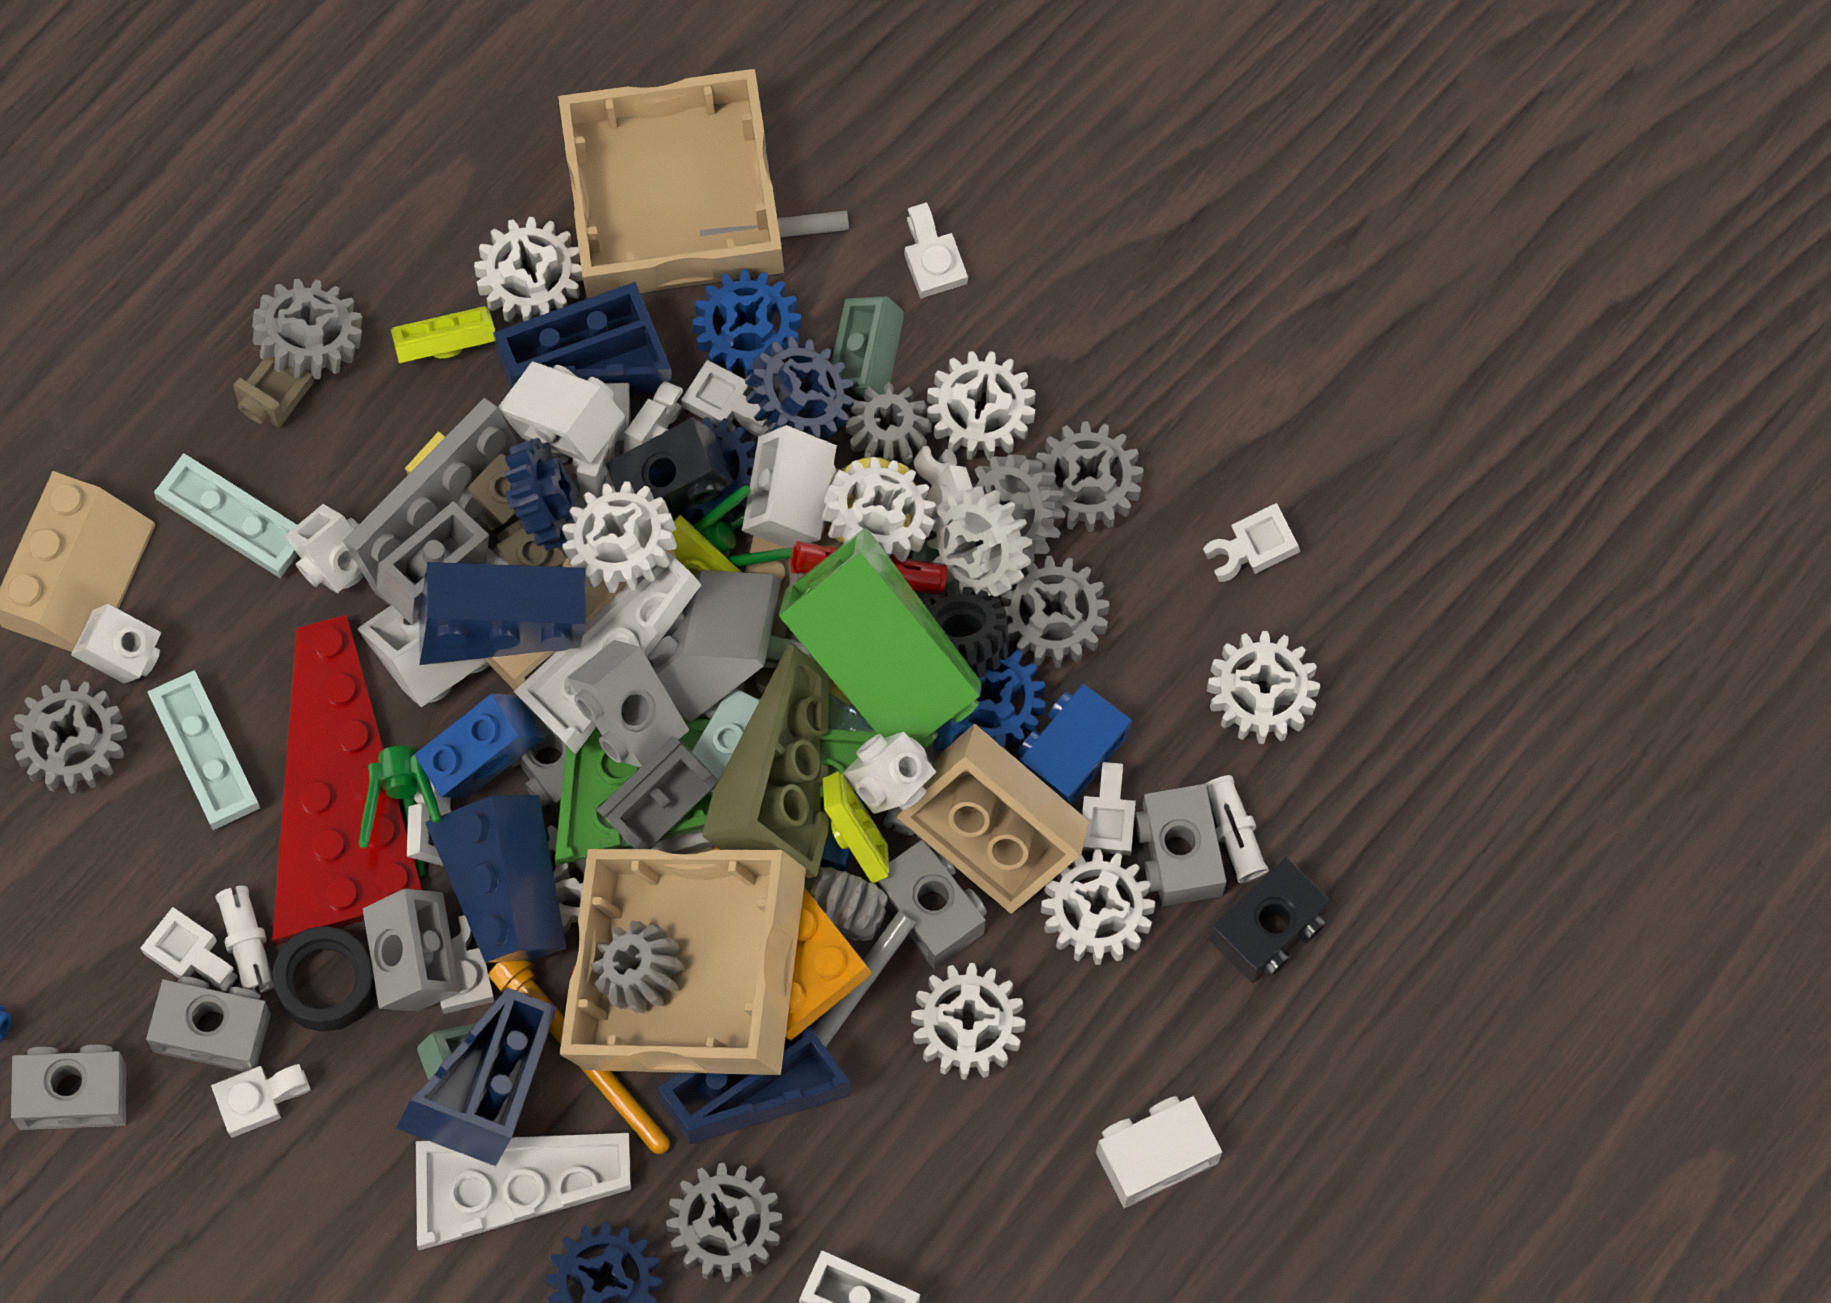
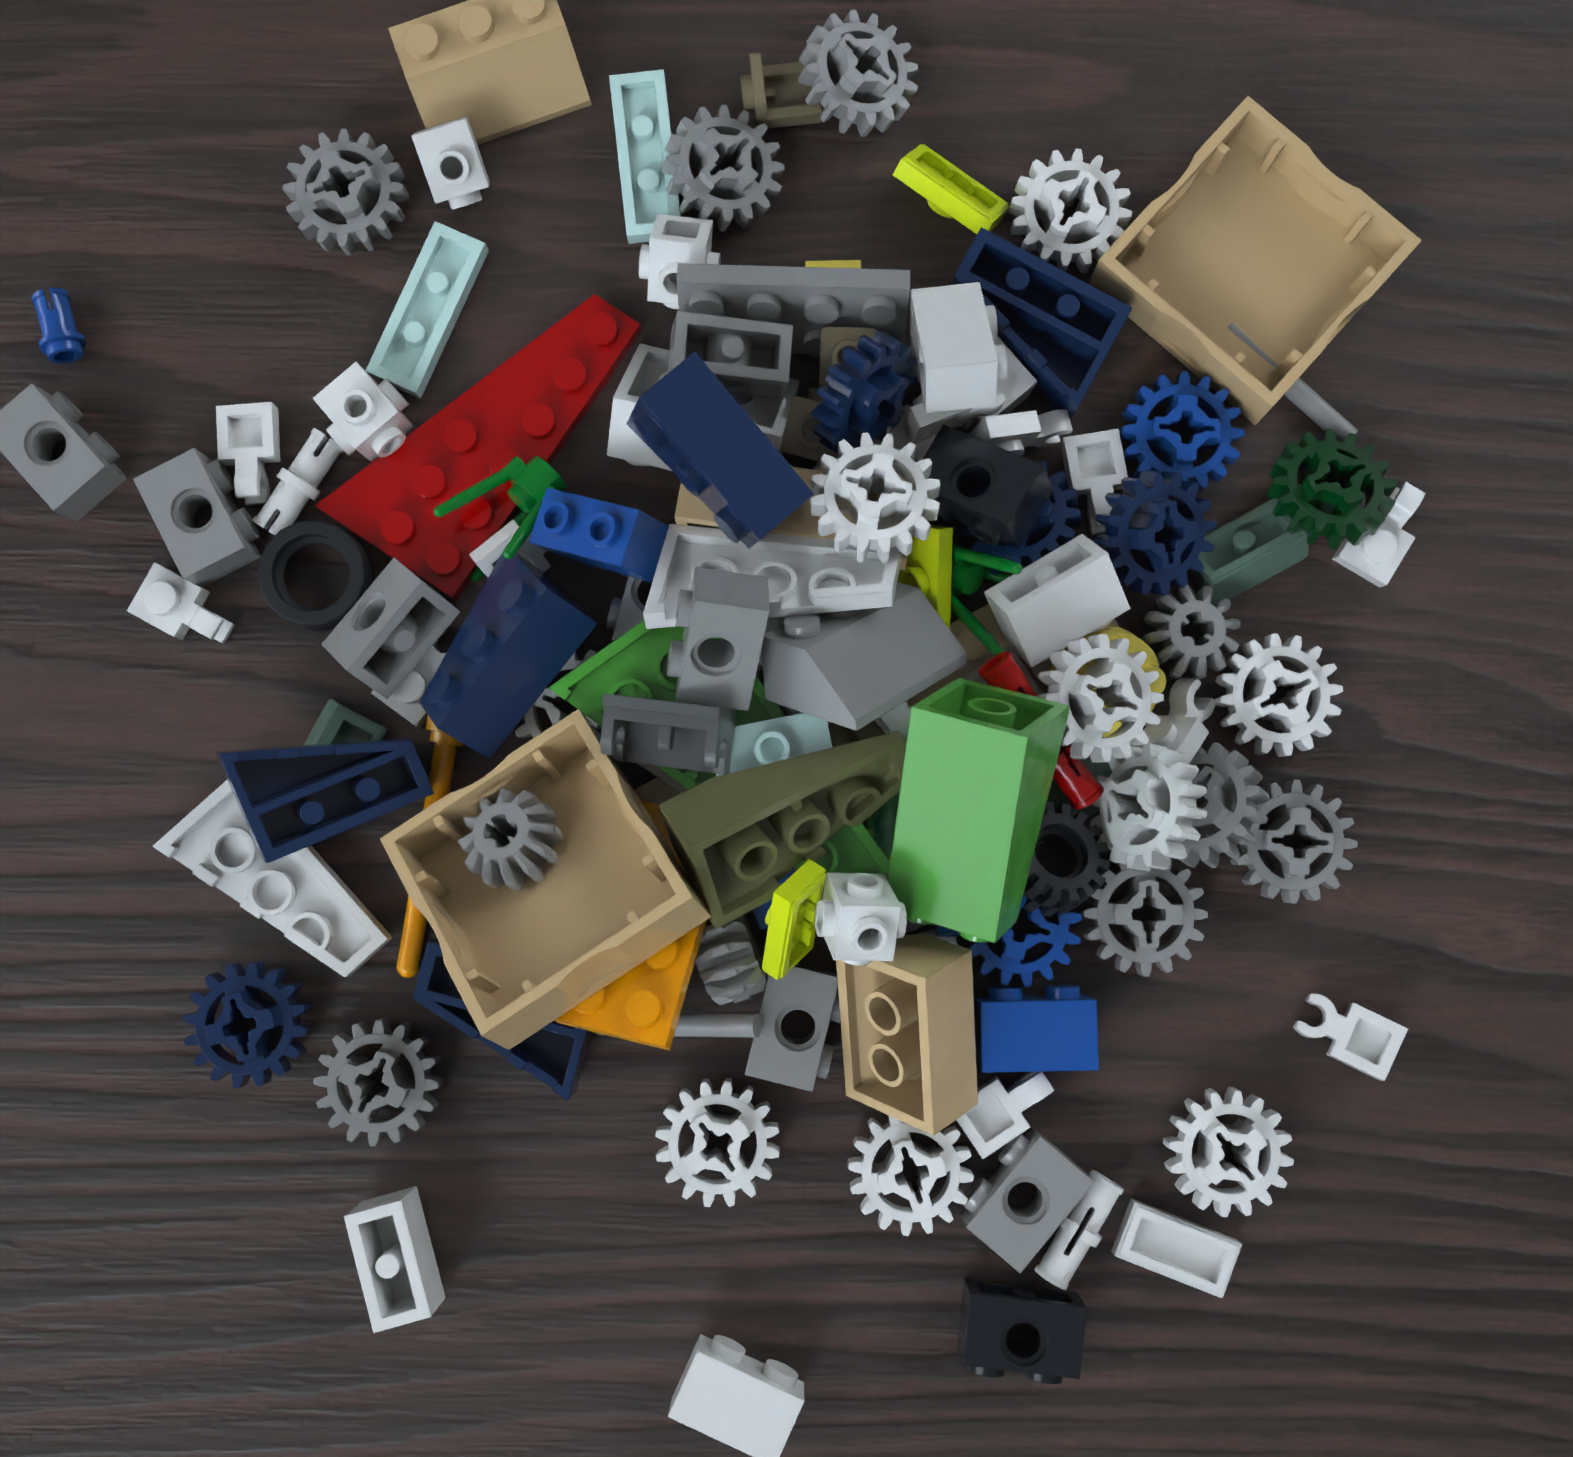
camera: 55 degrees right, 15 degrees up
none -> white brick [313,362,414,462]
none -> light grey gear [662,104,785,232]
none -> white tile [1111,1198,1242,1299]
none -> dark green gear [1267,429,1397,549]

